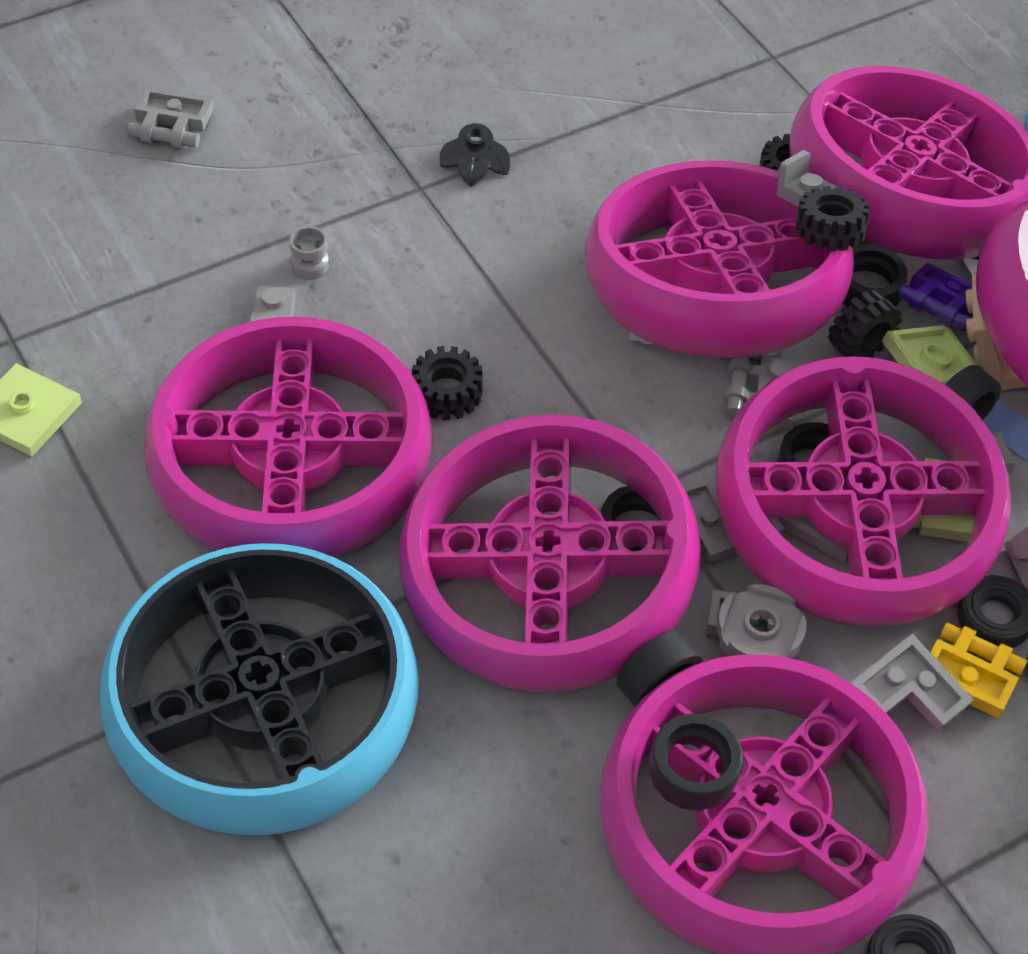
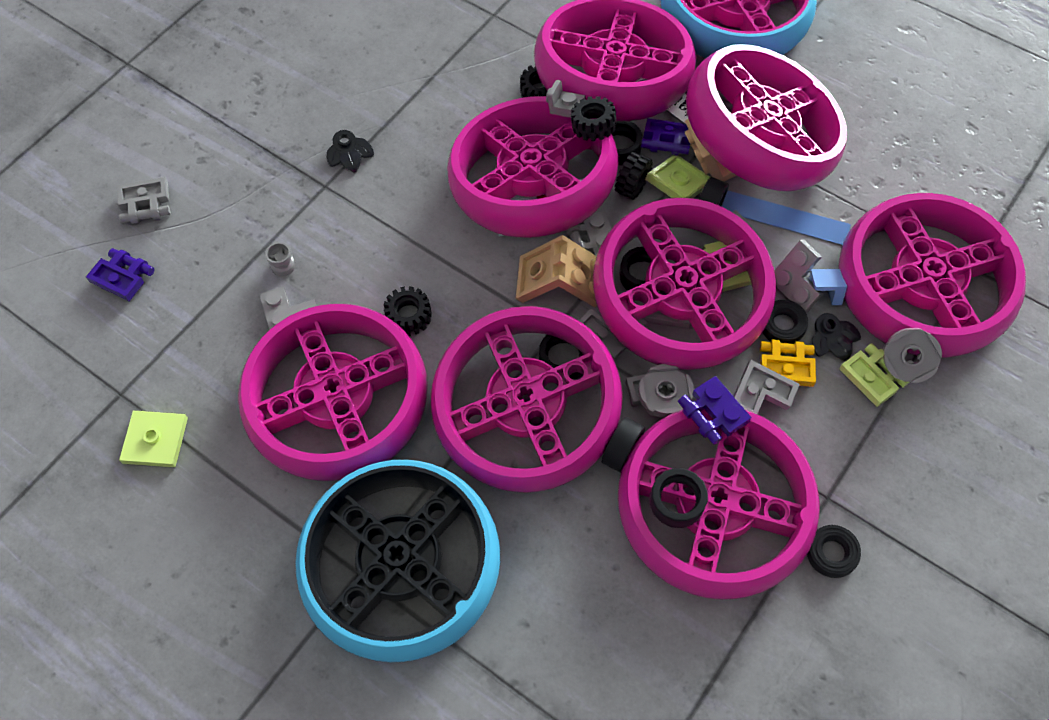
camera: 20 degrees left, 10 degrees up
none -> dark purple plate [86,248,155,301]
none -> tan bracket [516,235,597,307]
none -> dark purple plate [678,375,752,445]

